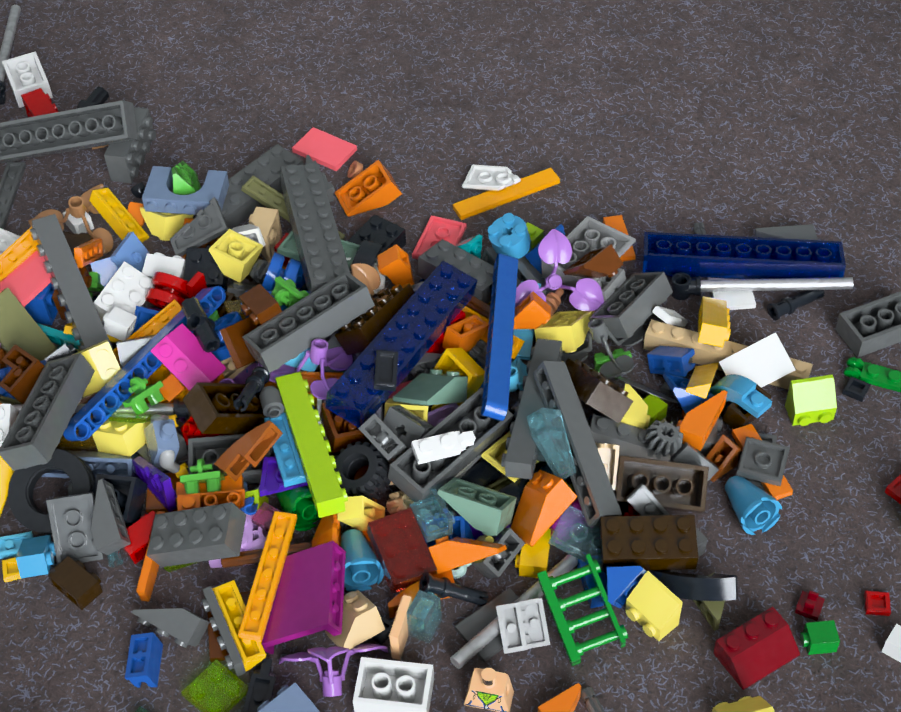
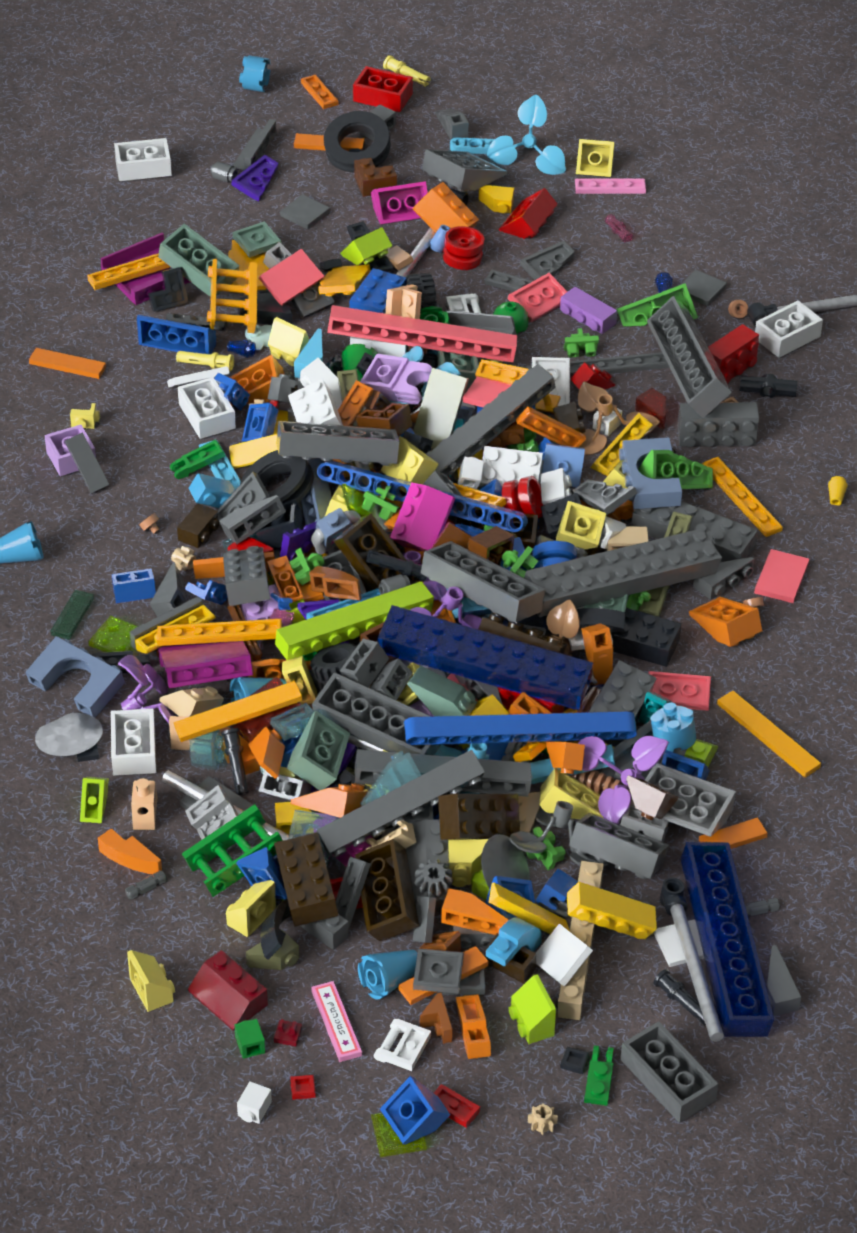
camera: 75 degrees right, 5 degrees down
black piece [181,297,220,353] -> none
red tile [186,272,207,298] -> none
black tile [373,350,398,392] -> none
white hinge [411,431,476,464] -> none
white tile [462,165,521,191] -> none
white tile [652,306,688,327] -> none
none -> nougat tile [139,513,159,534]
none -> tan gear [171,546,197,571]
none -> light orange tile [173,681,303,742]
none -> blue bracket [185,580,228,605]
none -> tile [312,981,362,1062]
none -> white plate [374,1019,431,1071]
none -> dark orange slope [420,993,452,1044]
none -> orange slope [456,994,491,1059]
none -> red slope [570,362,615,390]
none -> clear red slope [635,388,666,429]
none -> light orange tile [702,457,783,537]
none -> yellow cone [828,476,848,506]

